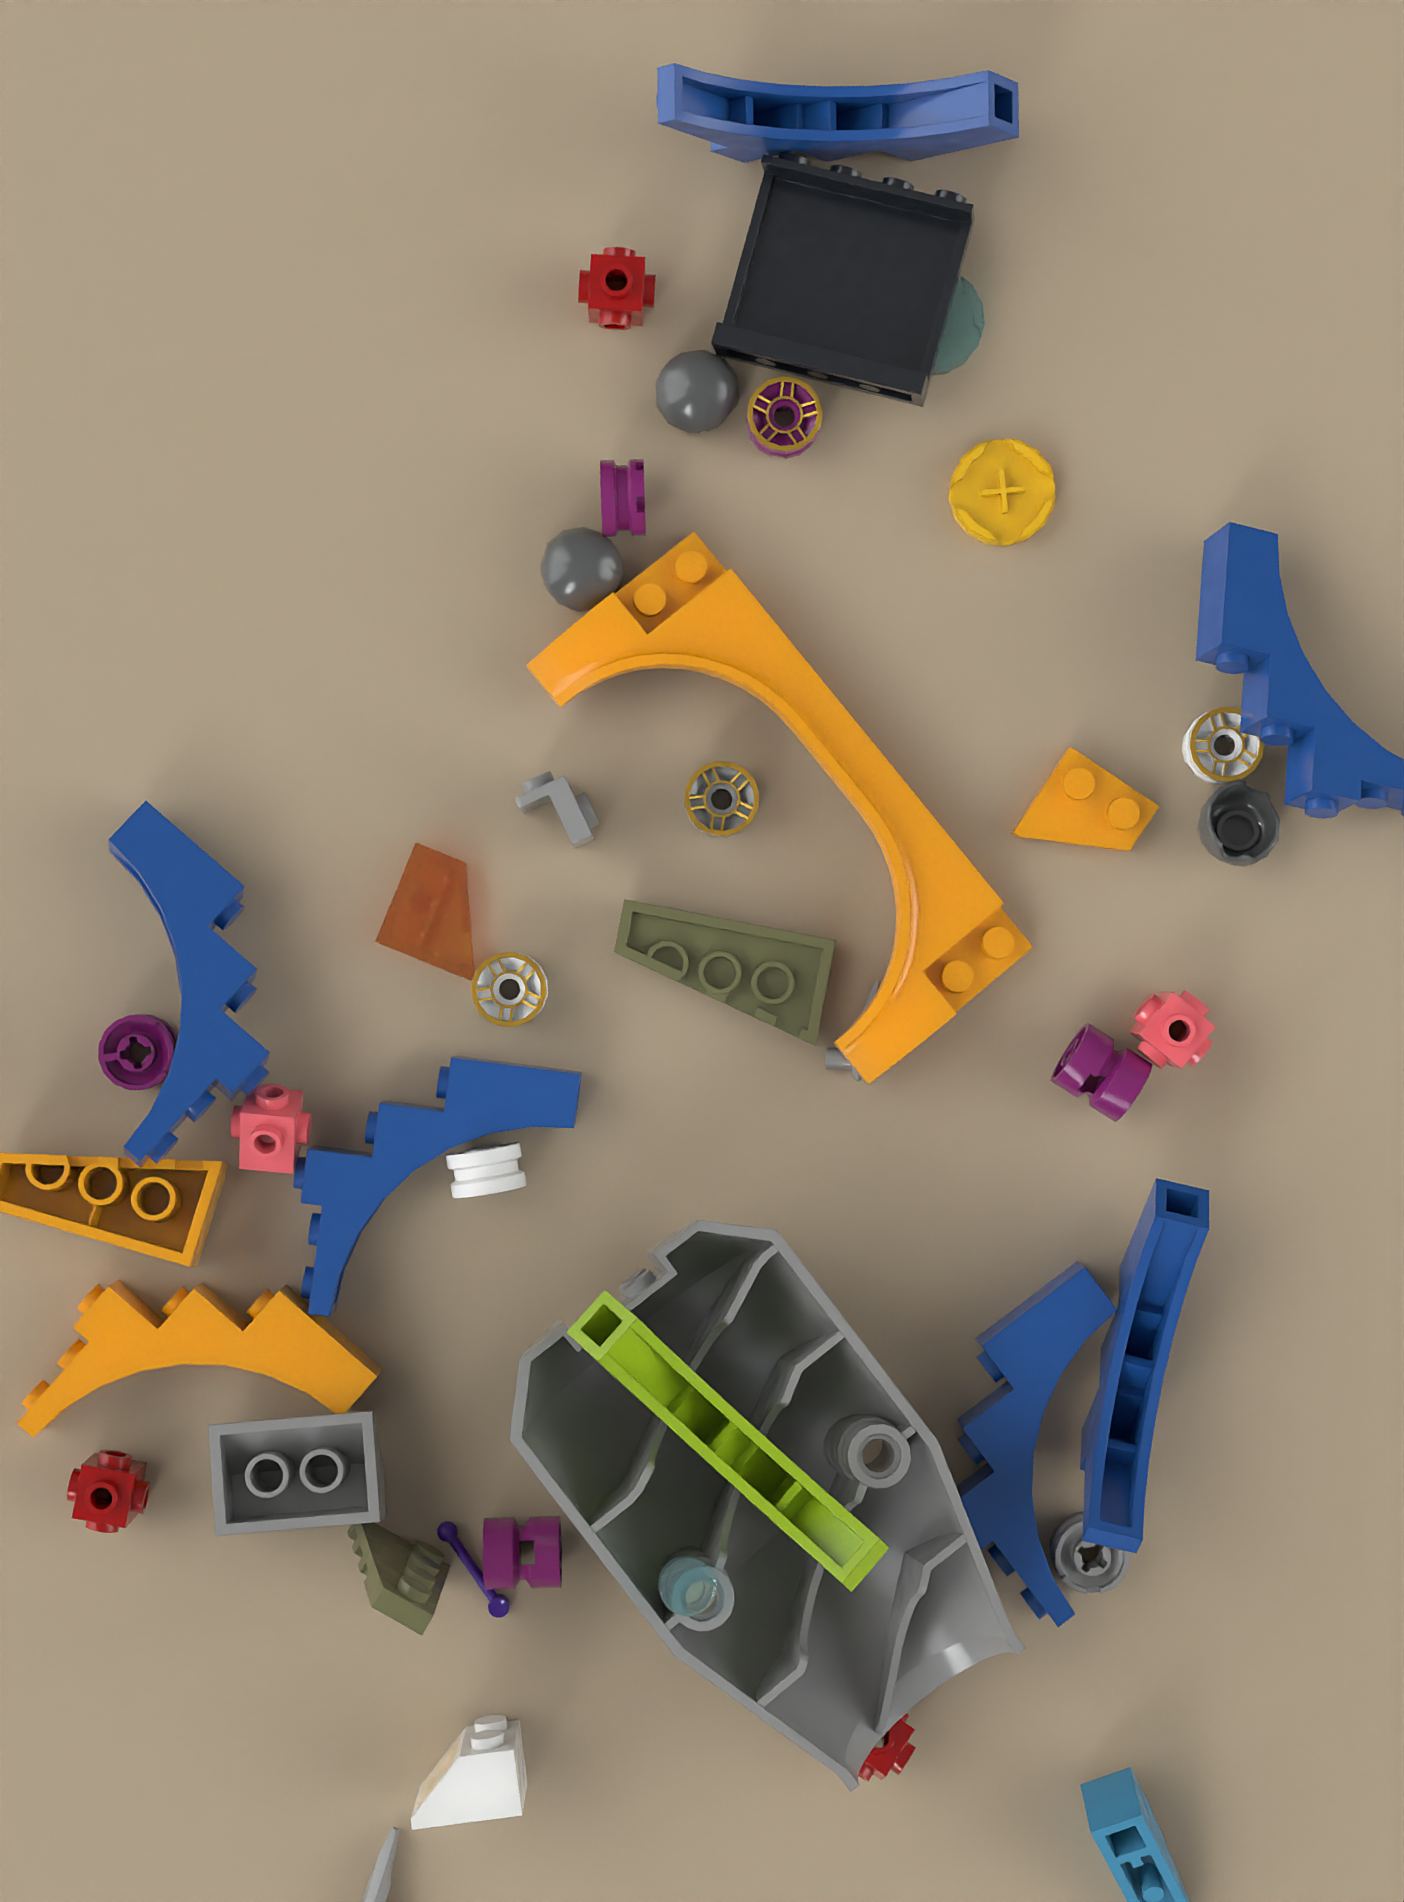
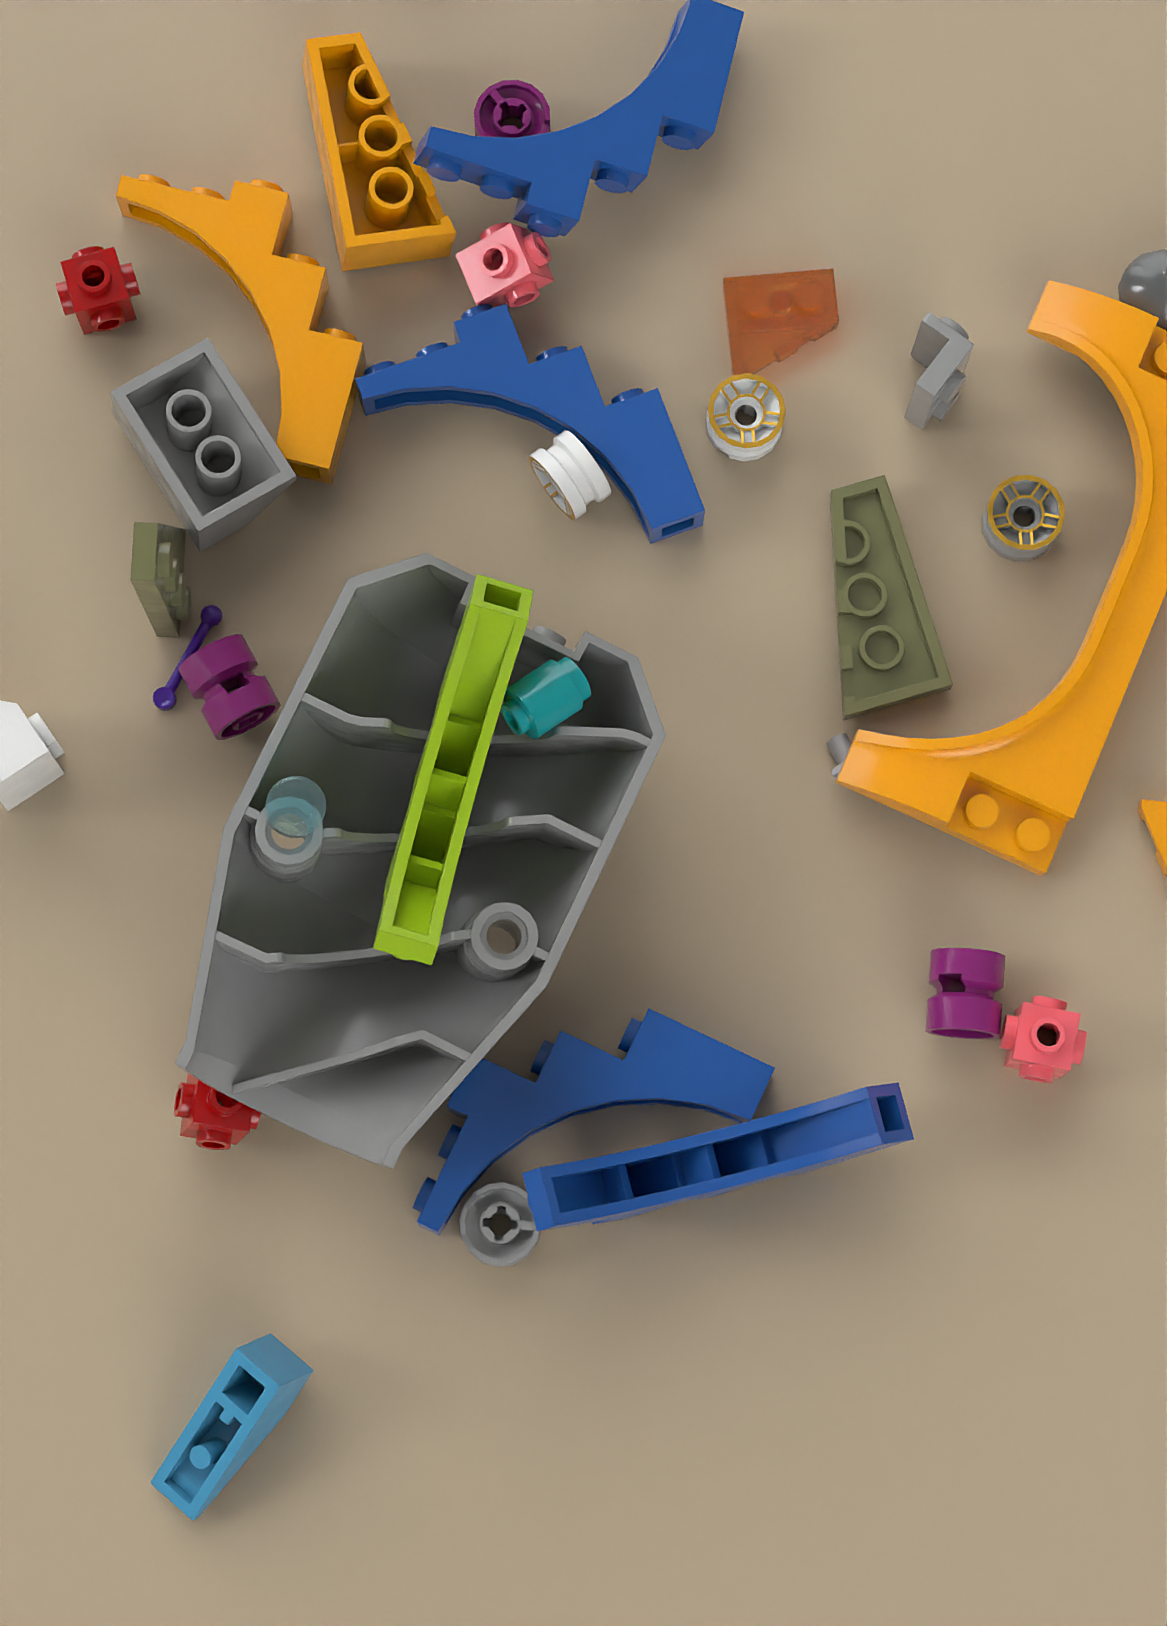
camera: 60 degrees right, 10 degrees down
none -> teal brick [500,657,591,739]

